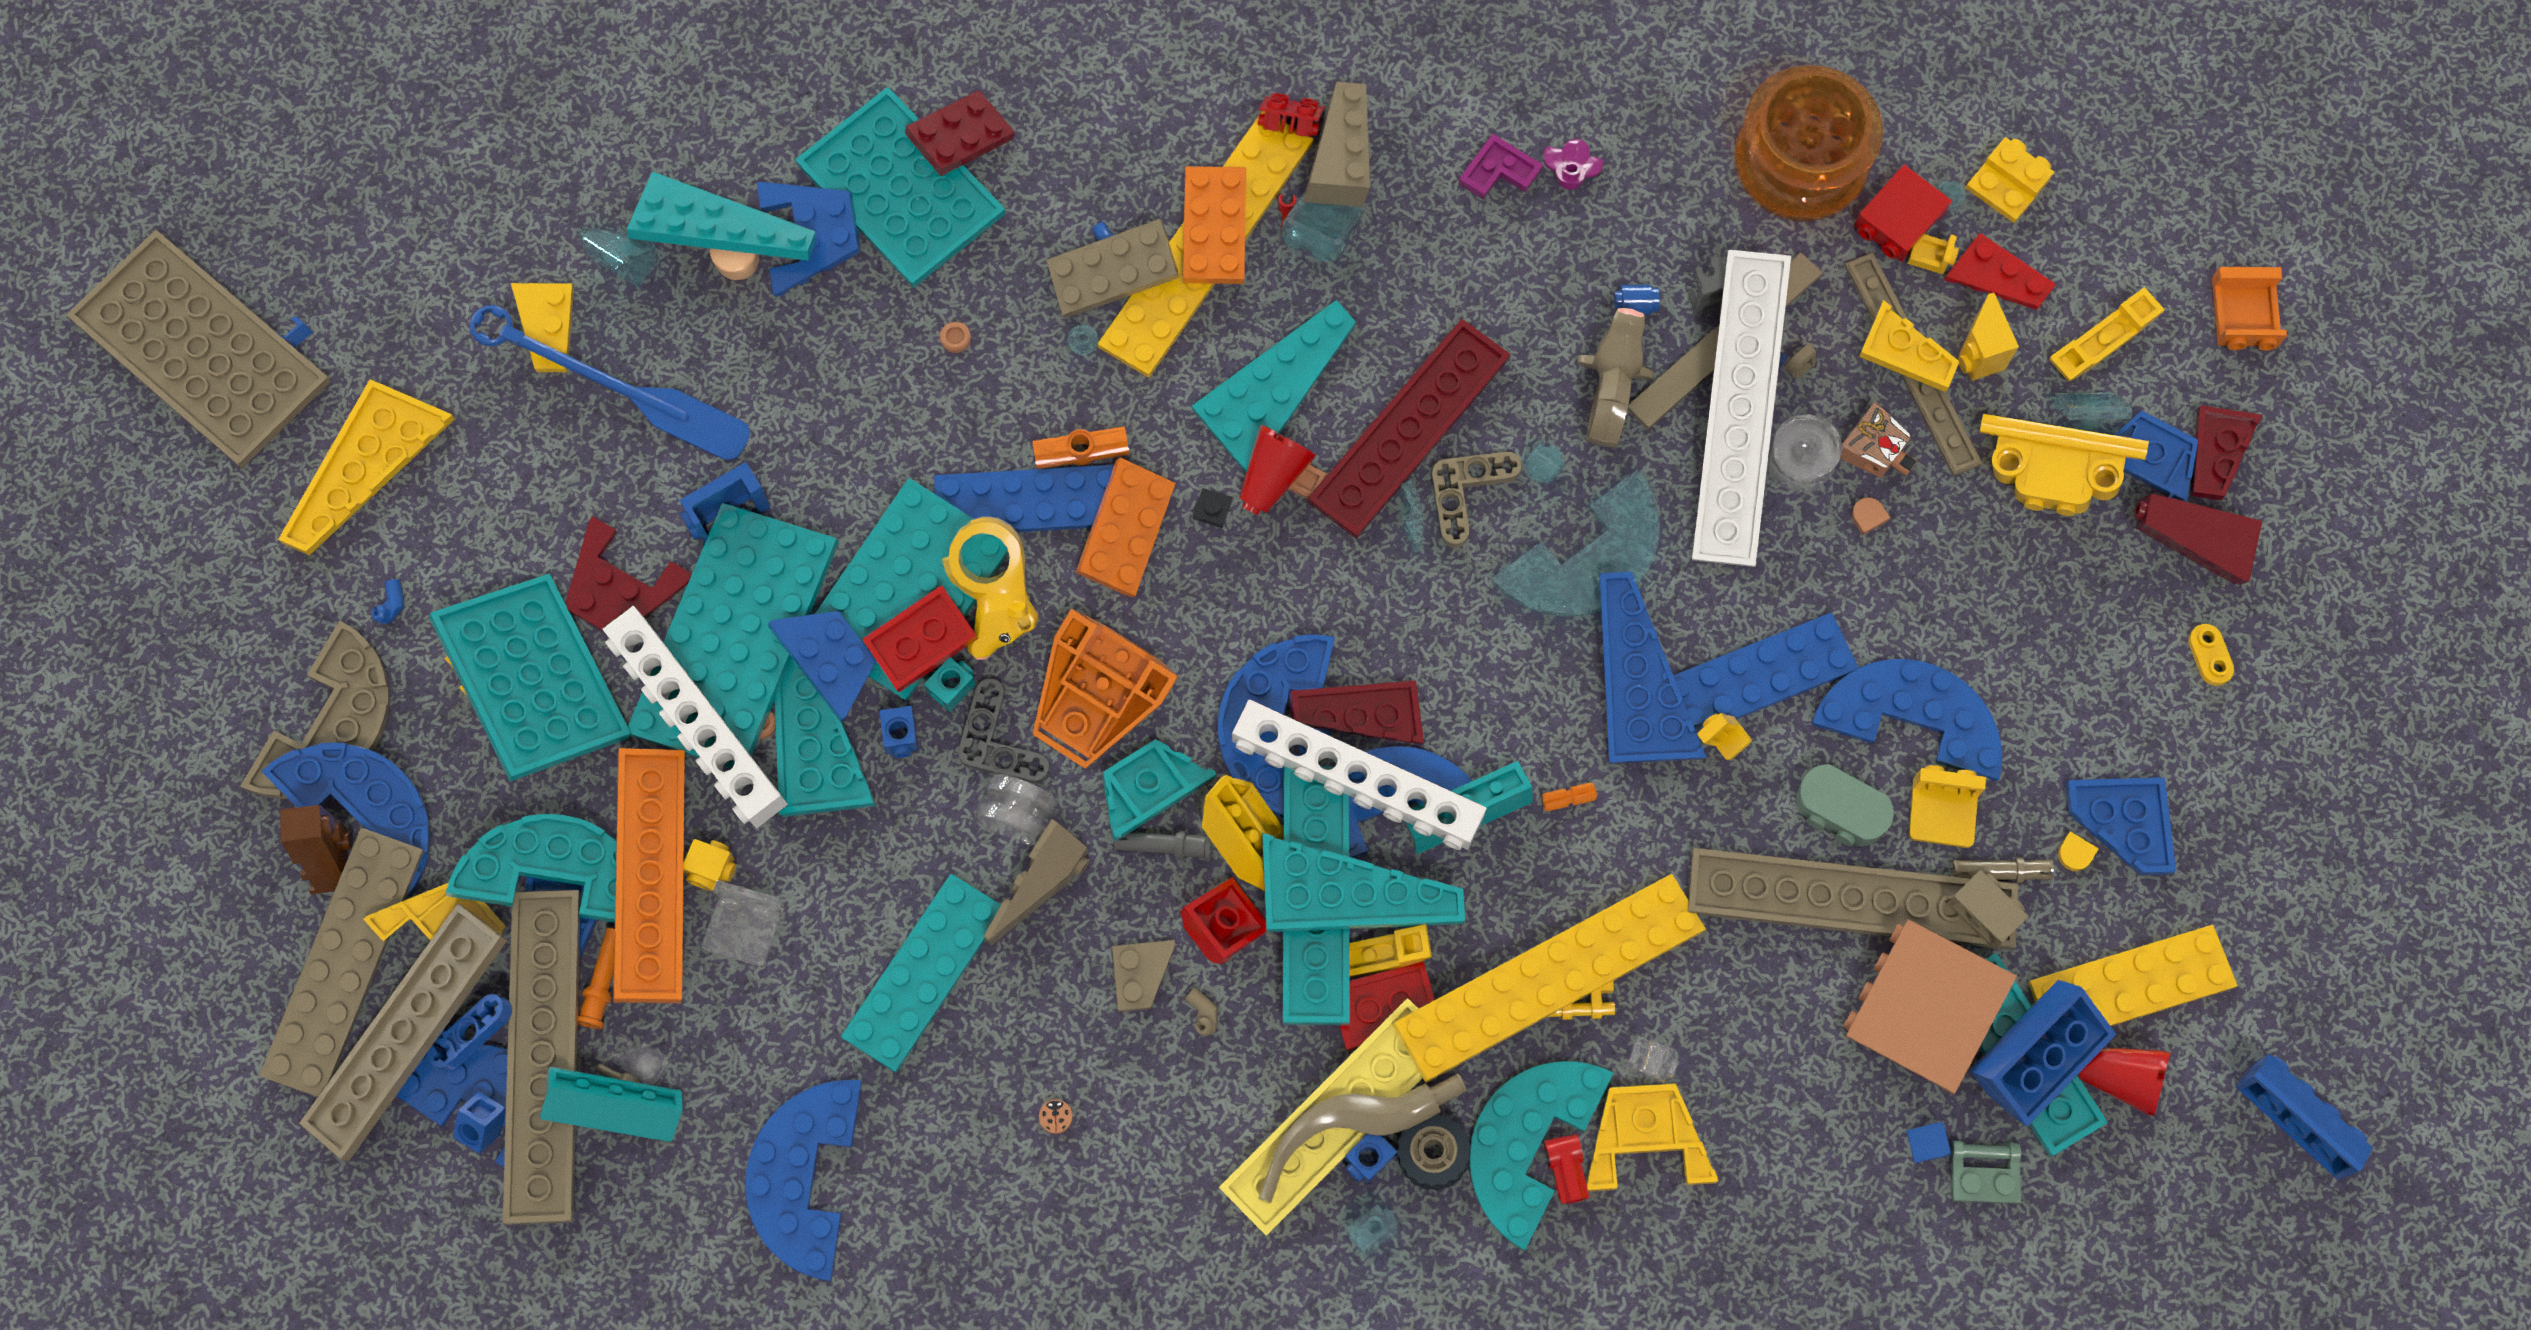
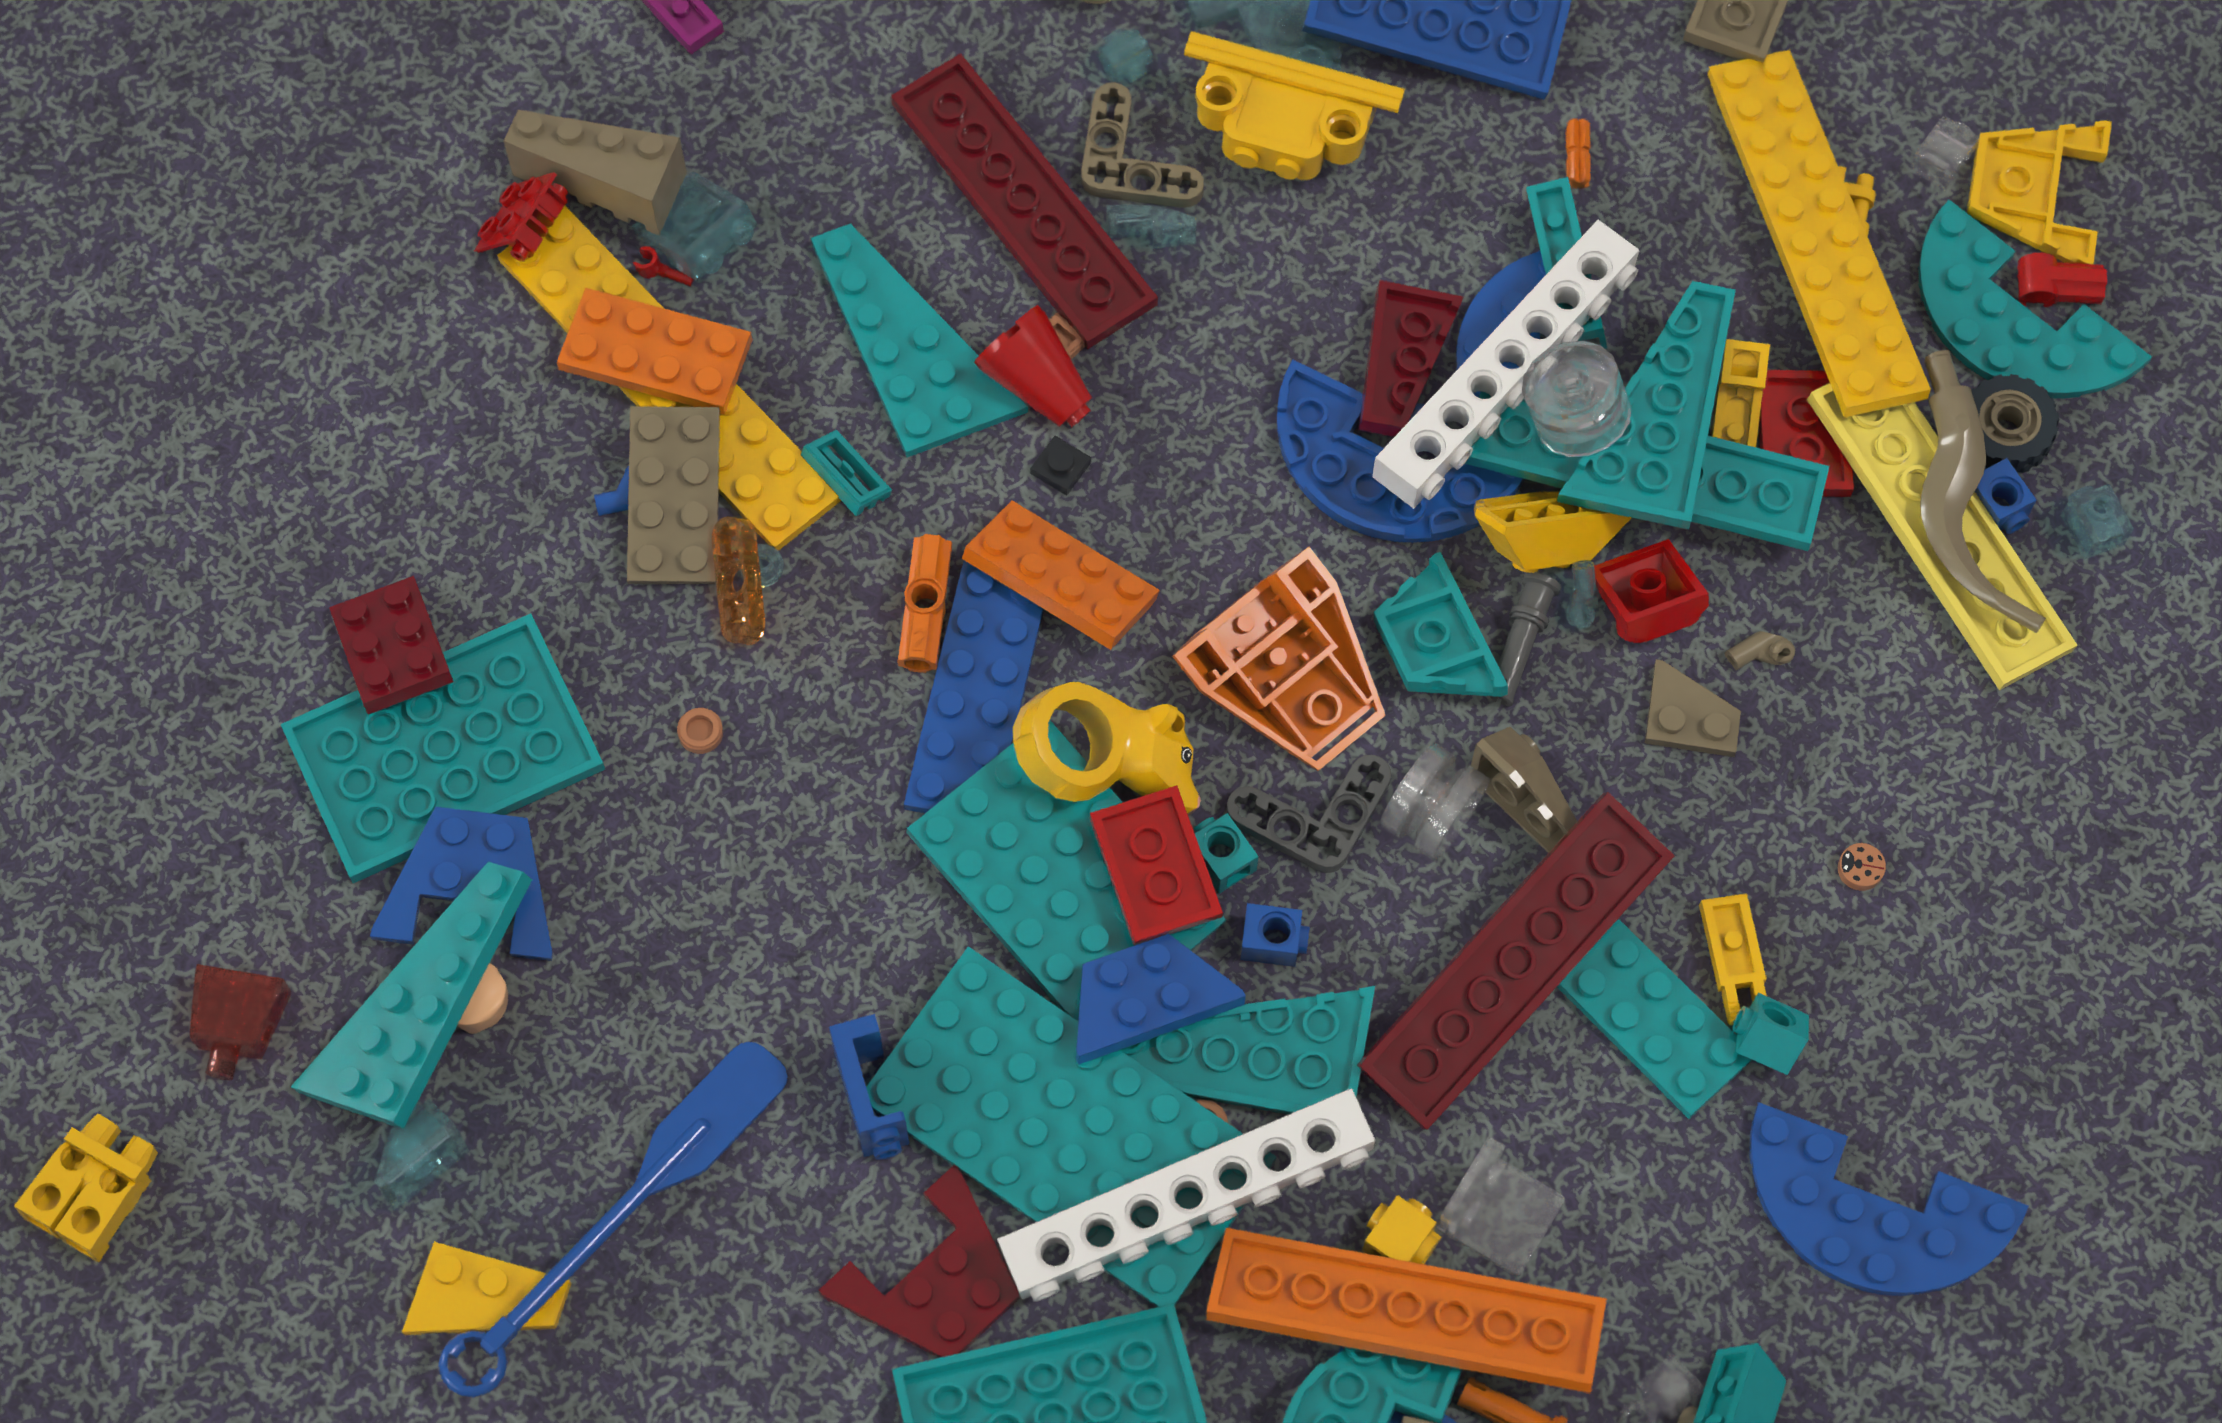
camera: 75 degrees left, 5 degrees down
none -> yellow hips [14,1114,158,1263]
none -> clear red torso [190,964,291,1080]
none -> clear orange beam [712,516,765,645]
none -> teal tile [801,429,892,516]
none -> yellow brick [1184,31,1405,180]
none -> dark red plate [1357,792,1675,1130]
none -> clear wheel [1522,341,1632,457]
none -> clear light blue arm [1565,560,1598,629]
none -> yellow hinge [1699,894,1767,1026]
none -> teal brick [1732,993,1809,1075]

